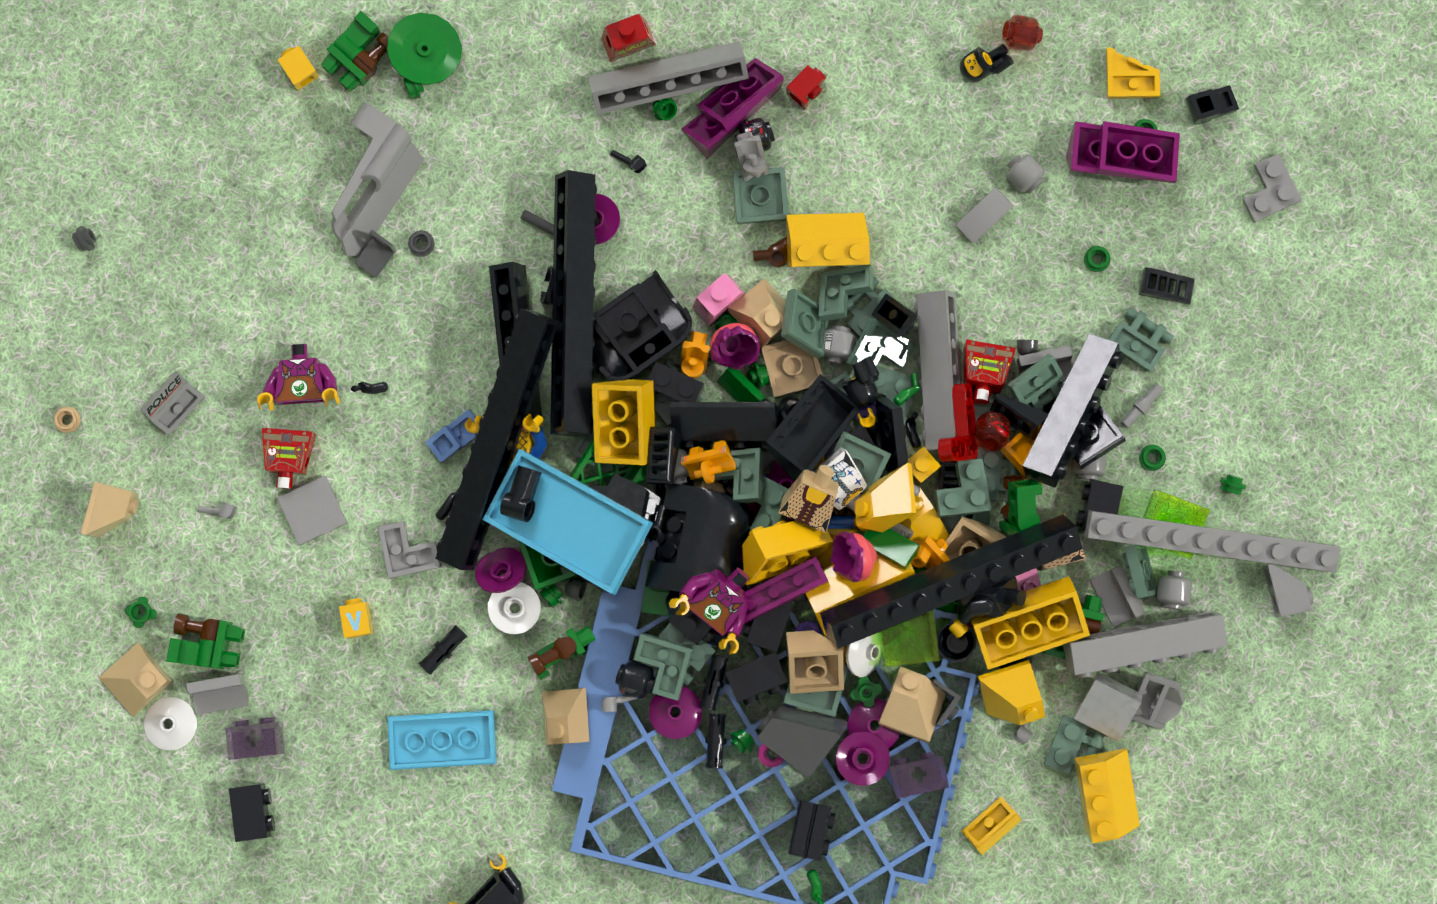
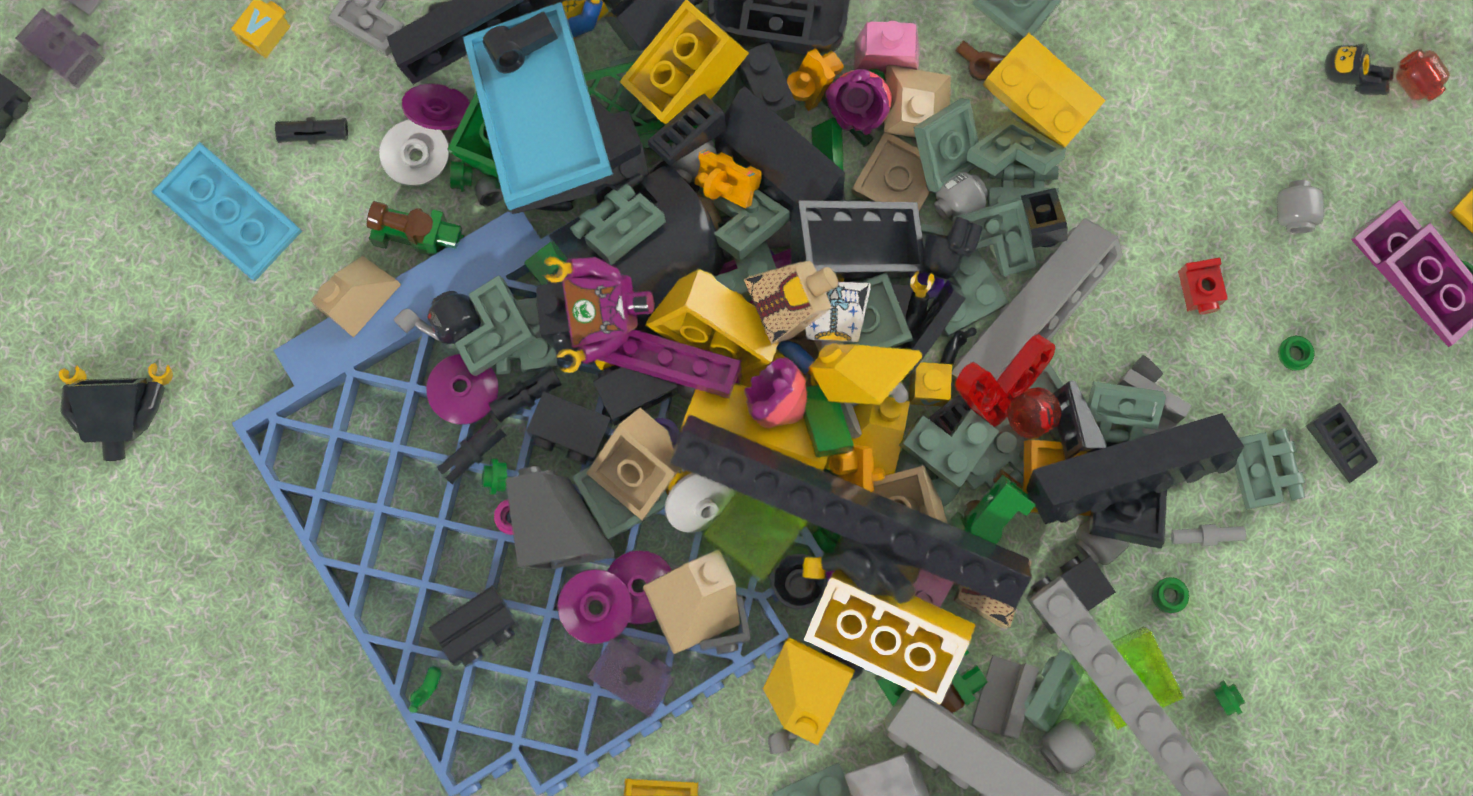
camera: 40 degrees right, 5 degrees down
green plate [747,362,769,390] -> none
green plate [850,676,882,707] -> none
green piece [893,373,920,406] -> none
light grey slope [955,187,1013,243] -> none
red torso [963,339,1016,405] -> none
none -> sand green plate [570,184,666,265]
none -> red brick [1178,257,1228,315]

